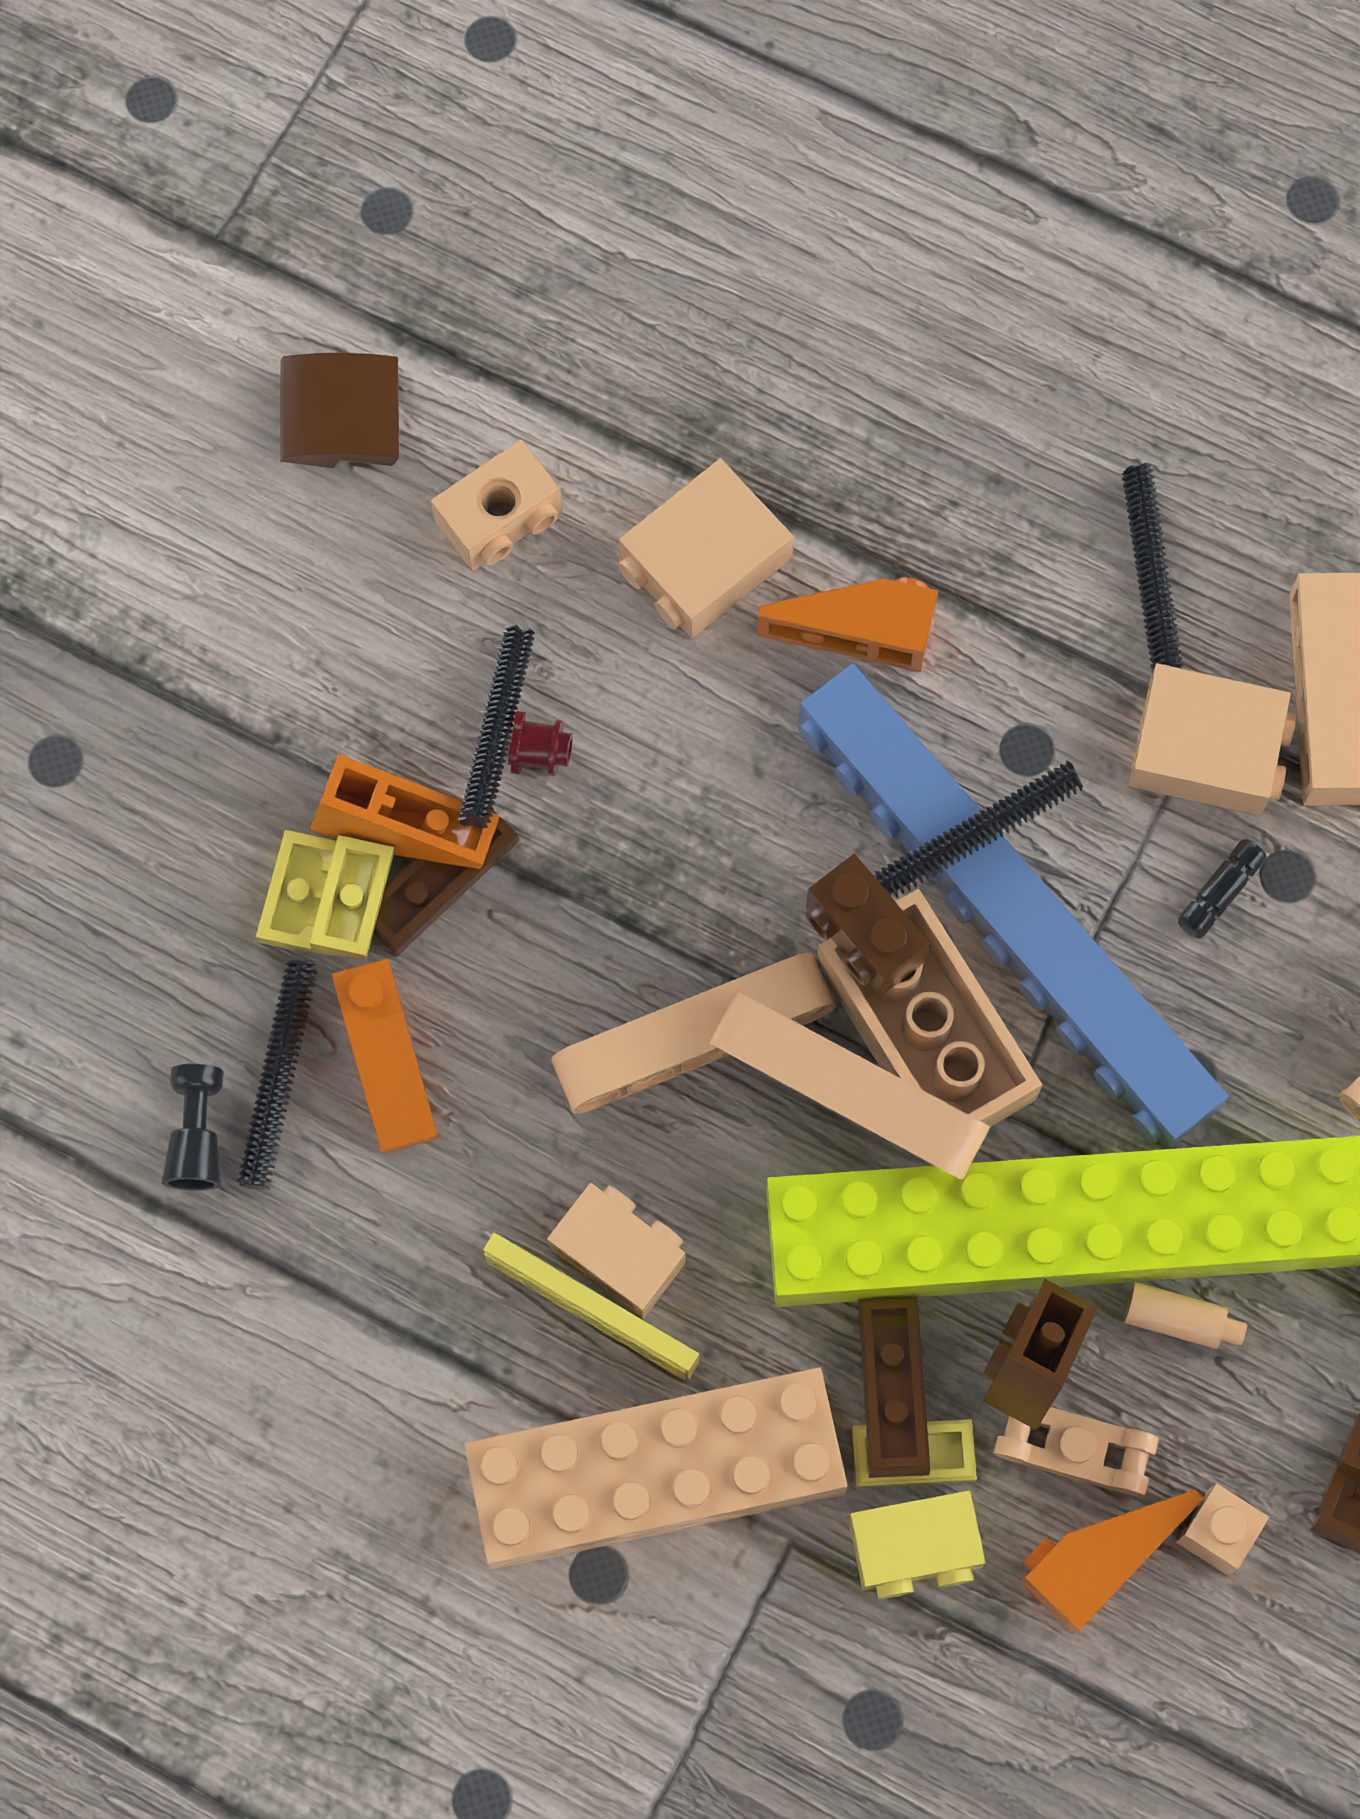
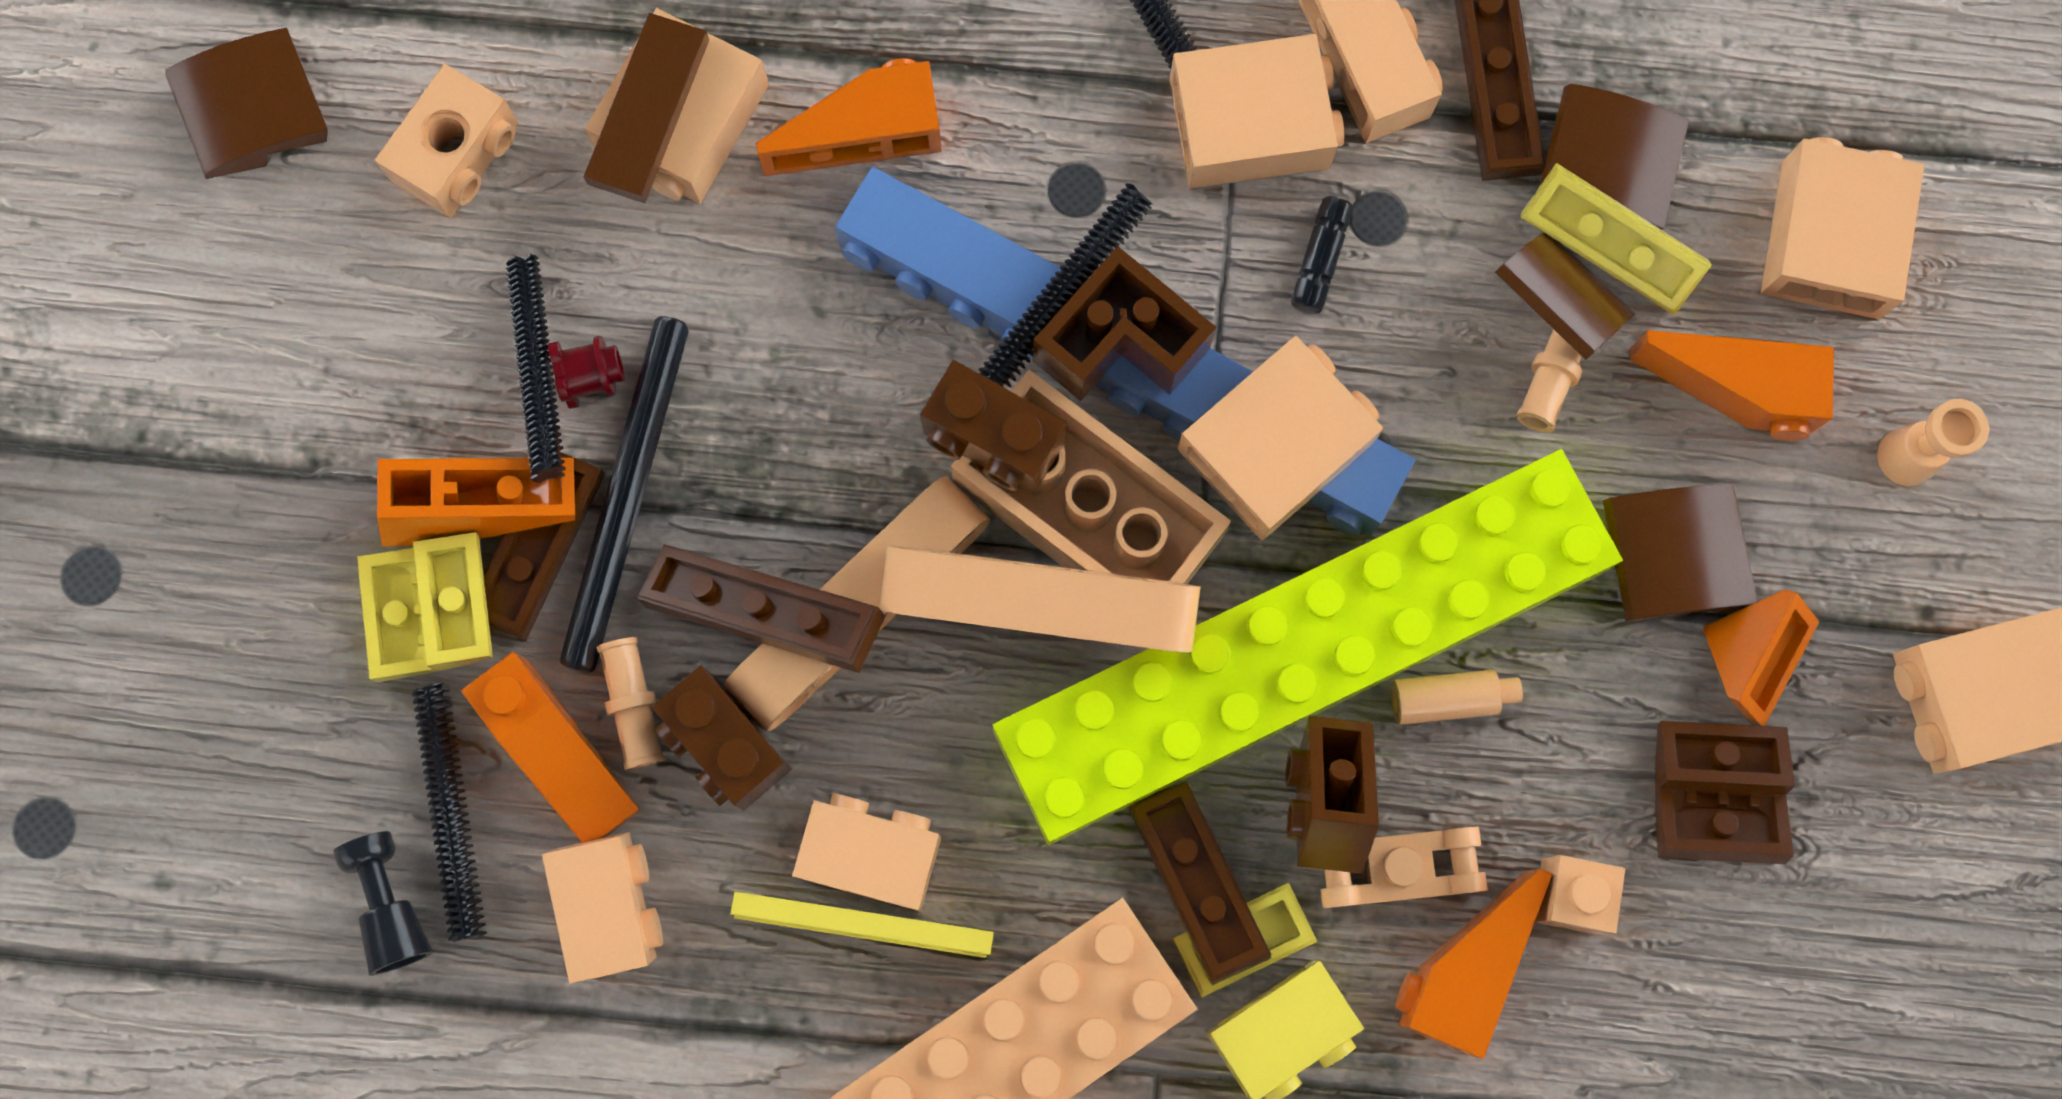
camera: 25 degrees left, 5 degrees up
none -> light nougat brick [542,832,663,984]
none -> black axle [560,316,689,673]
none -> reddish brown tile [583,12,709,203]
none -> light nougat pin [596,637,665,770]
none -> reddish brown tile [637,544,885,673]
none -> reddish brown brick [651,665,792,811]
none -> reddish brown brick [1033,246,1217,401]
none -> light nougat brick [1177,335,1384,541]

